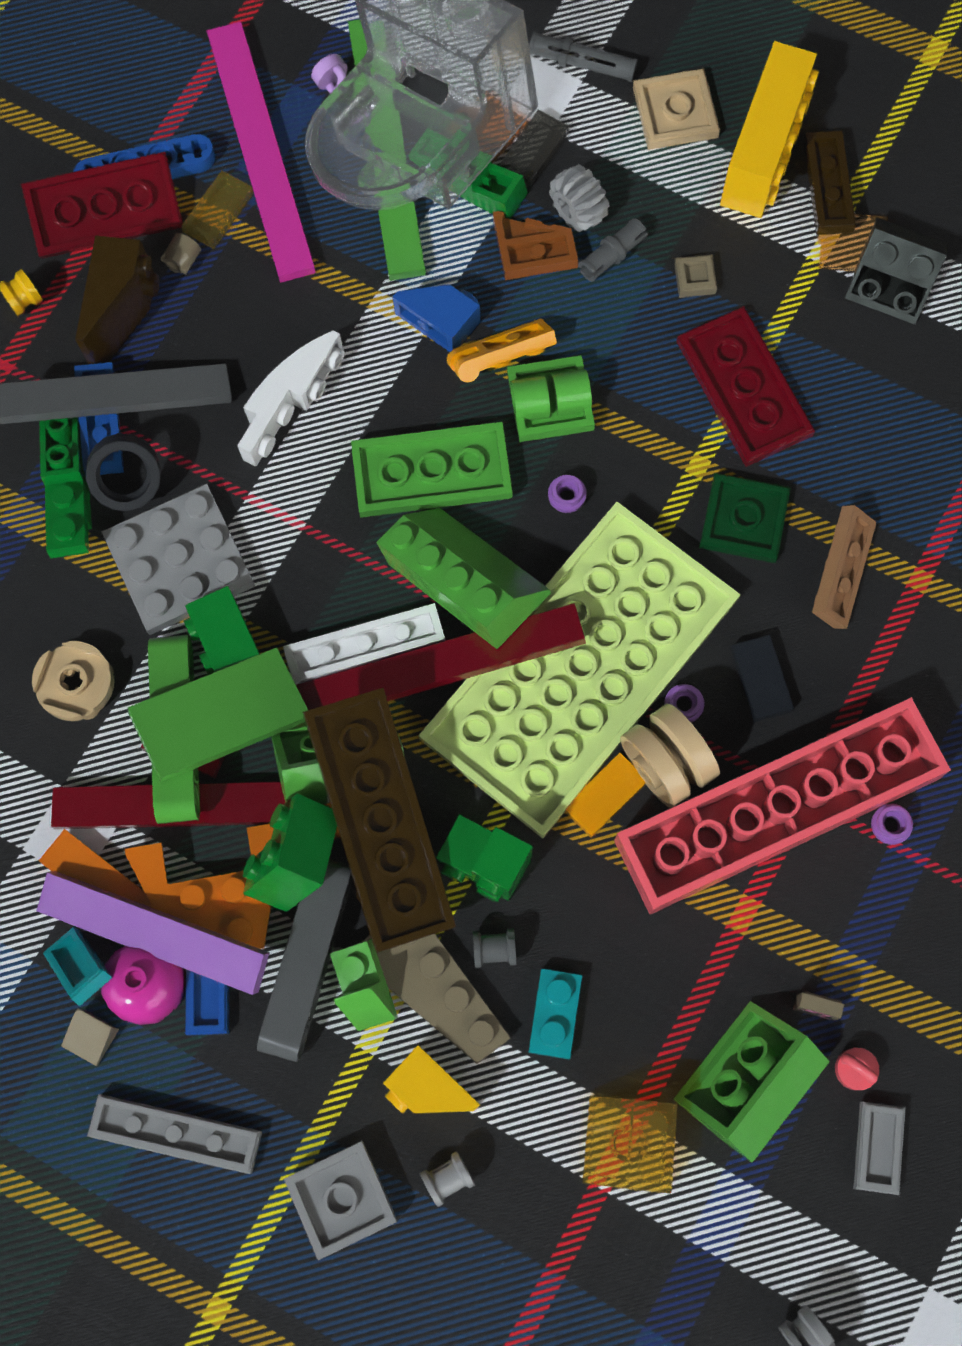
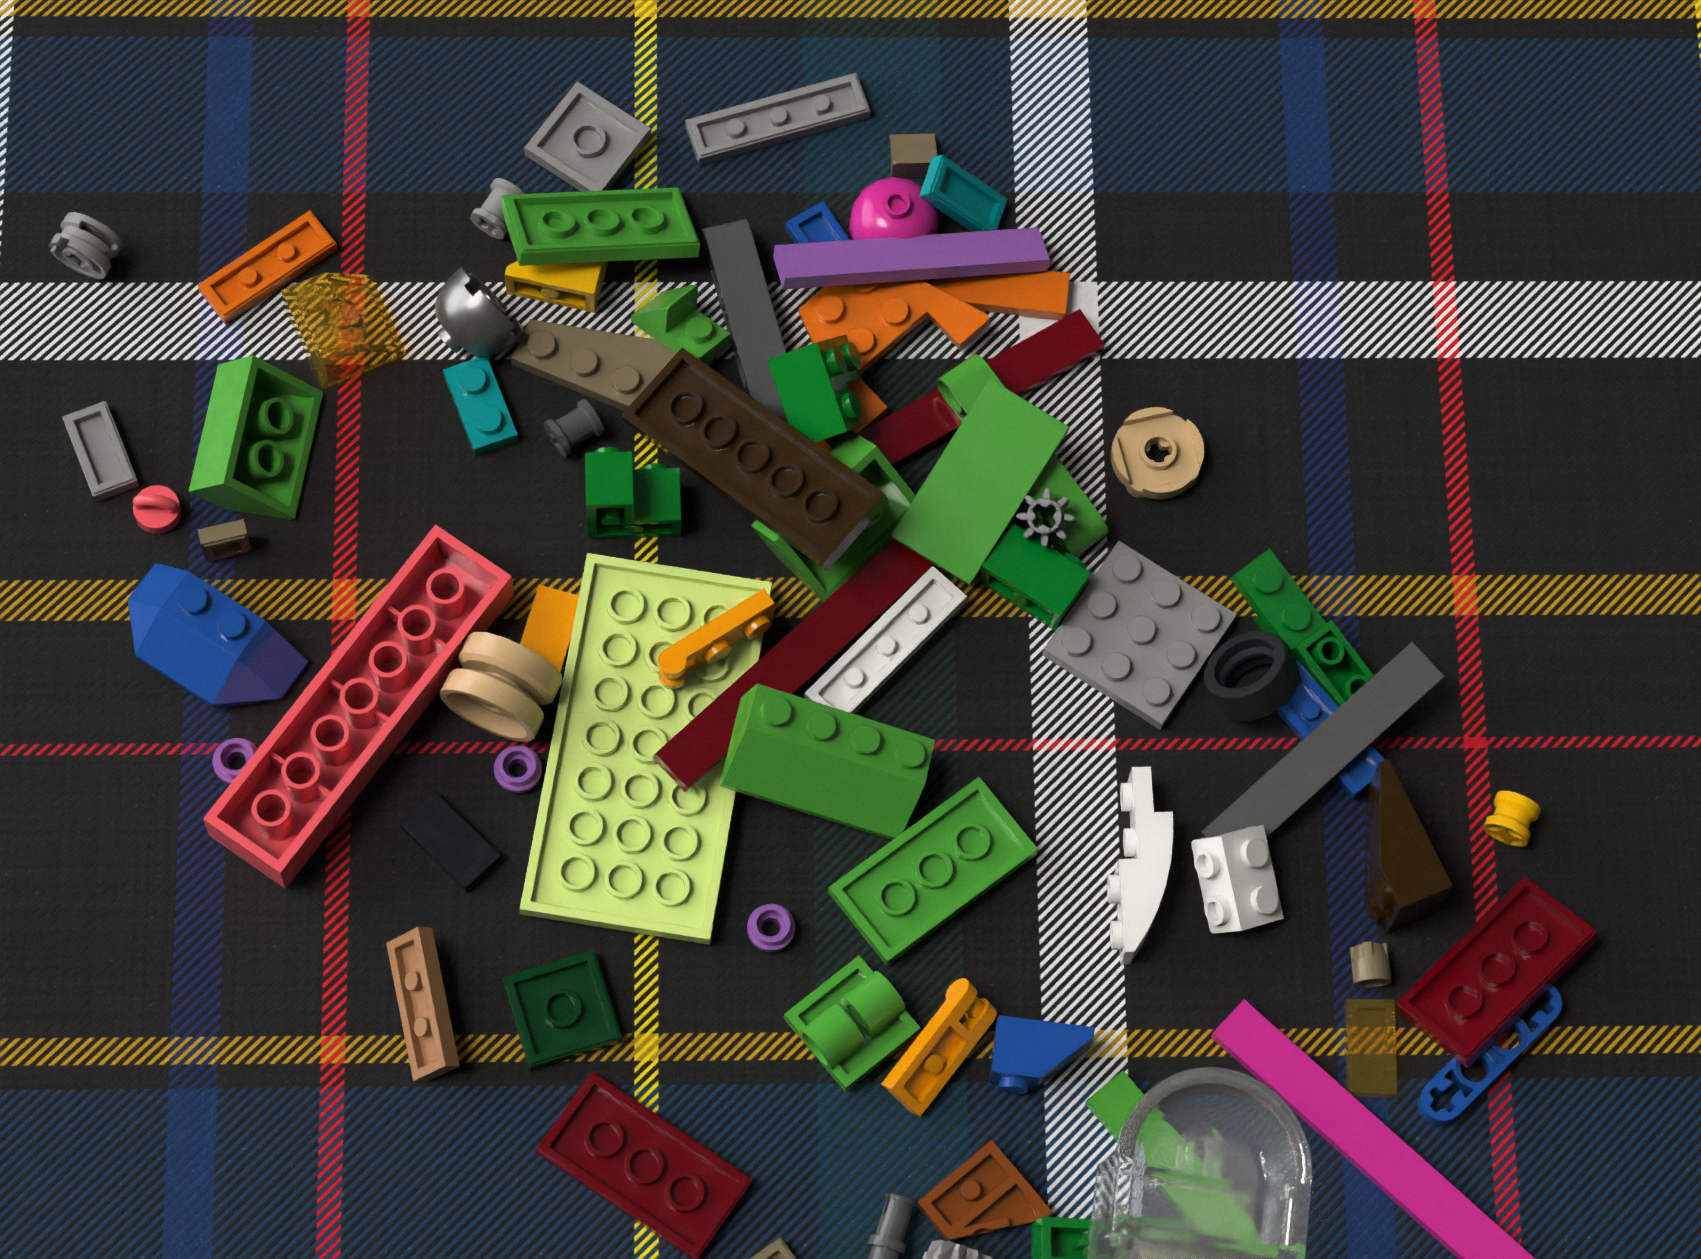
camera: 140 degrees right, 5 degrees down
none -> blue wedge [128,563,309,708]
none -> orange tile [198,210,338,325]
none -> flat silver cylinder [435,265,525,357]
none -> bright green tile [501,187,700,266]
none -> light orange plate [658,588,775,690]
none -> gear [1016,488,1077,548]
none -> white bracket [1191,825,1284,934]

